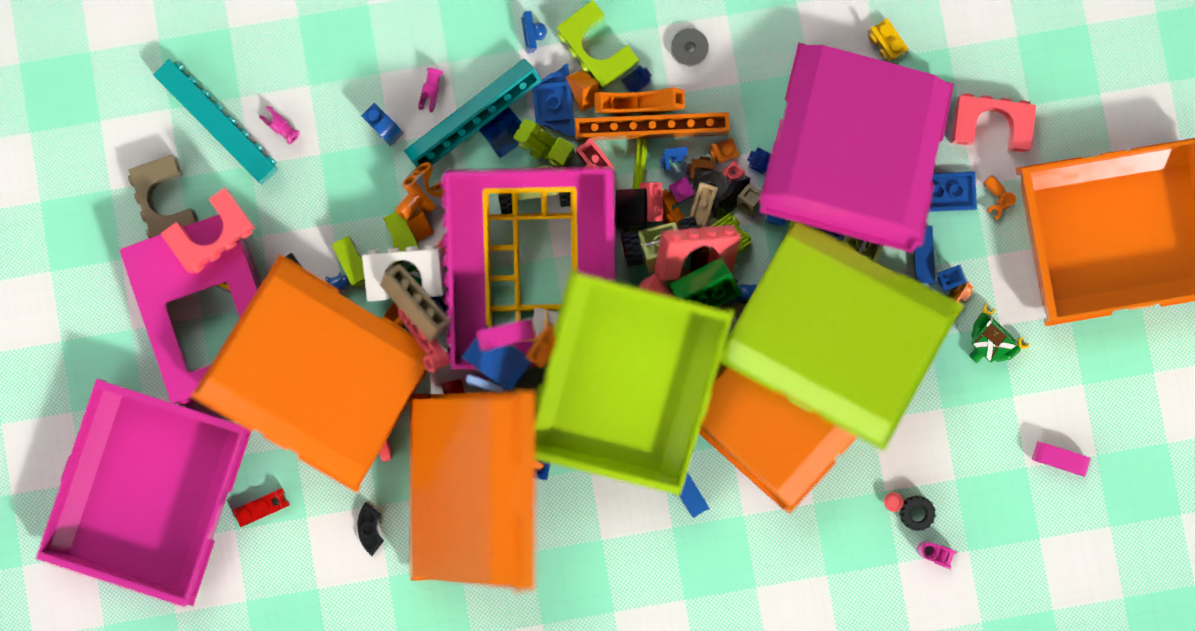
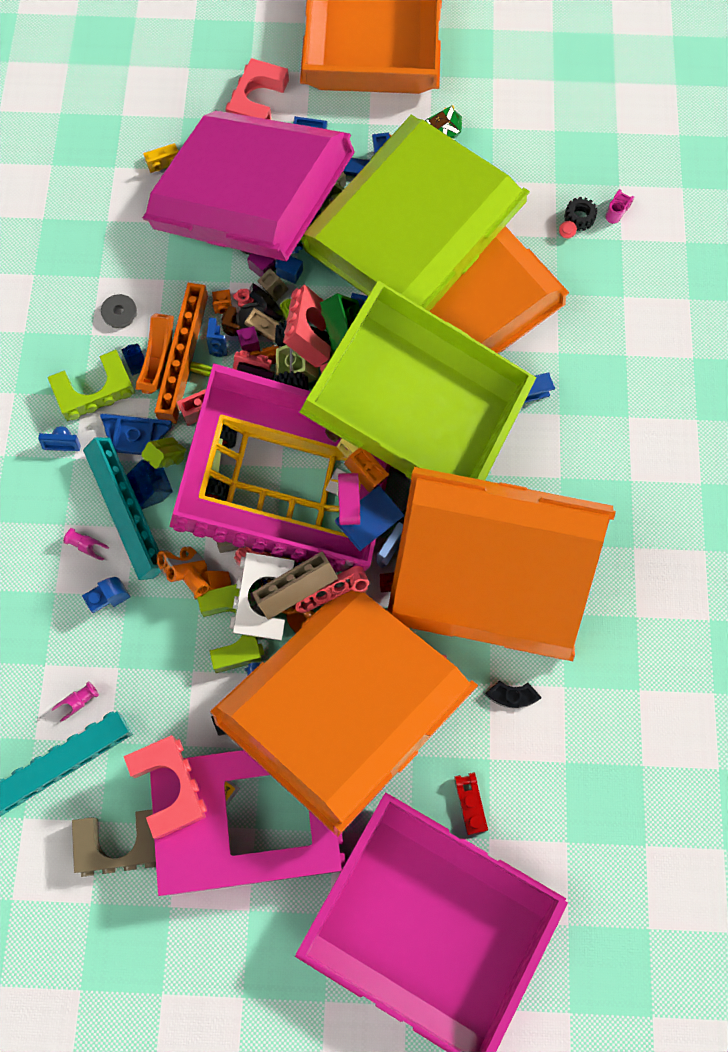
camera: 80 degrees left, 15 degrees down
lime brick [547,136,575,167] -> none
orange slope [566,70,598,112] -> none
clear blue brick [747,147,771,176] -> none
orange bar [983,175,1016,220] -> none
dark pink beam [1032,441,1091,477] -> none

